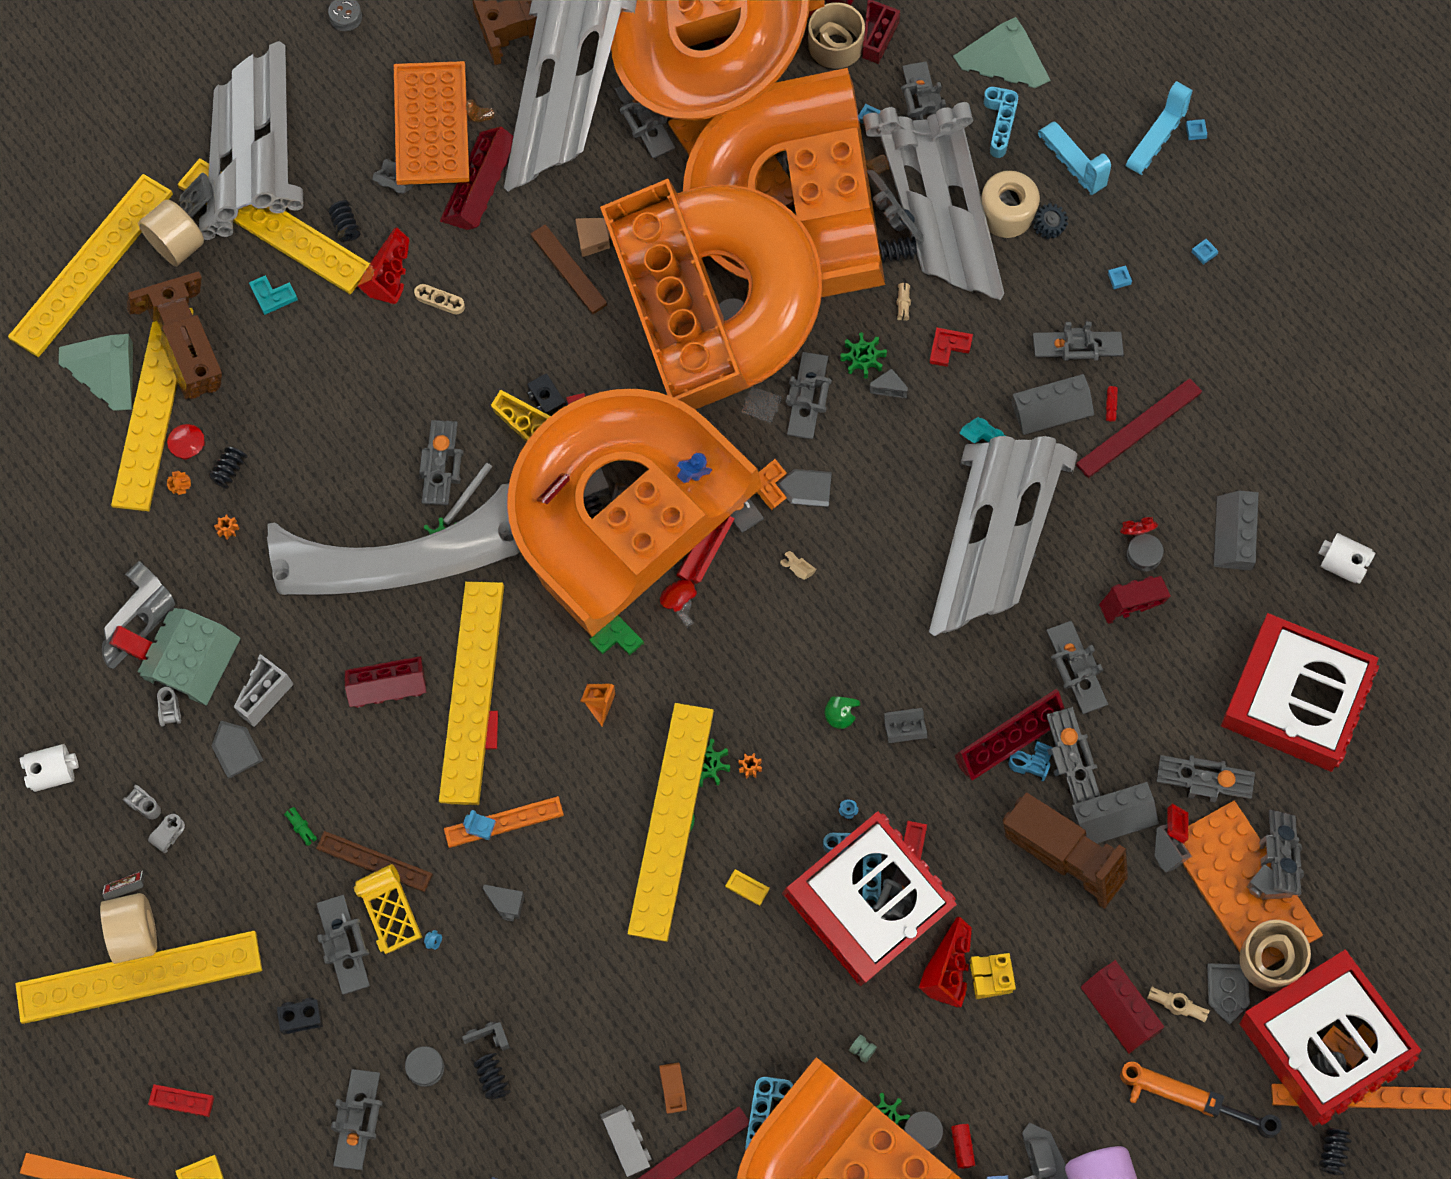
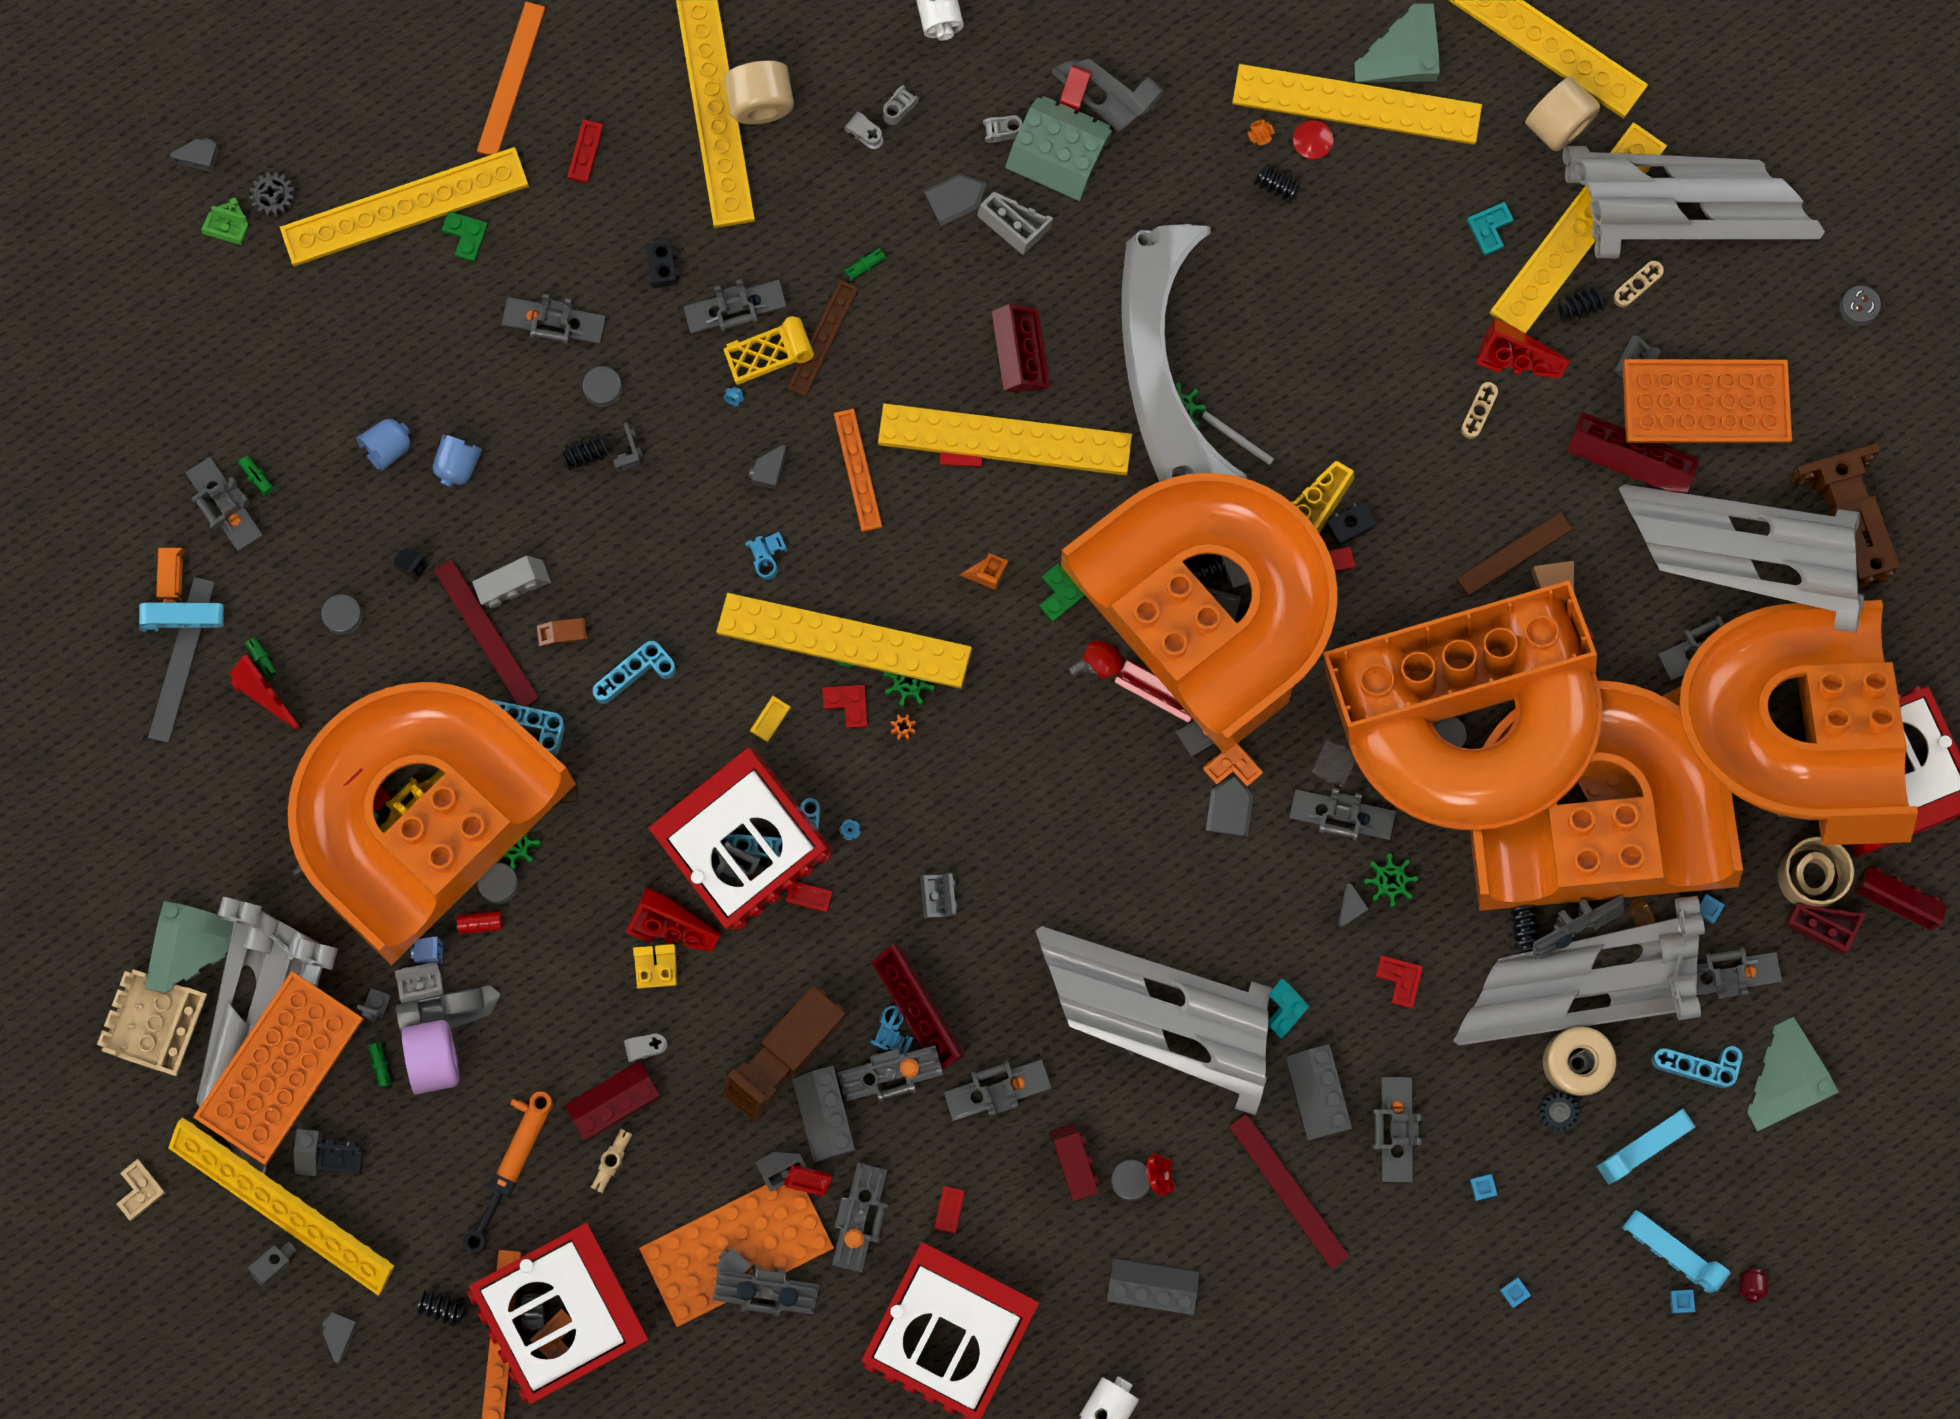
camera: 90 degrees right, 10 degrees up
tile [102,871,145,901] -> none
reddish brown brick [127,271,222,399] -> none
dark grey tile [179,172,212,218] -> none
orange gear [214,515,239,540] -> none
dark grey piece [419,420,464,505] -> none
dark azure bracket [463,810,496,840] -> none
clear orange hair [466,100,494,122] -> none
dark red tile [537,473,570,504] -> none
blue hips [677,453,712,483] -> none
tan plate [780,551,816,580] -> none
green helmet [824,697,860,729] -> none
sand green wheel [849,1035,877,1063] -> none
tan pin [896,283,911,320] -> none
red axle [1106,386,1118,422] -> none
dark grey tile [1207,963,1250,1025] -> none
tan piece [1240,920,1311,991] -> none
none -> medium azure beam [593,641,676,704]
none -> light grey piece [624,1033,667,1062]
none -> dark azure piece [746,532,788,580]
none -> red plate [822,685,867,729]
none -> red tile [934,1186,965,1234]
none -> tan beam [1613,261,1664,307]
none -> dark red head [1738,1269,1768,1303]

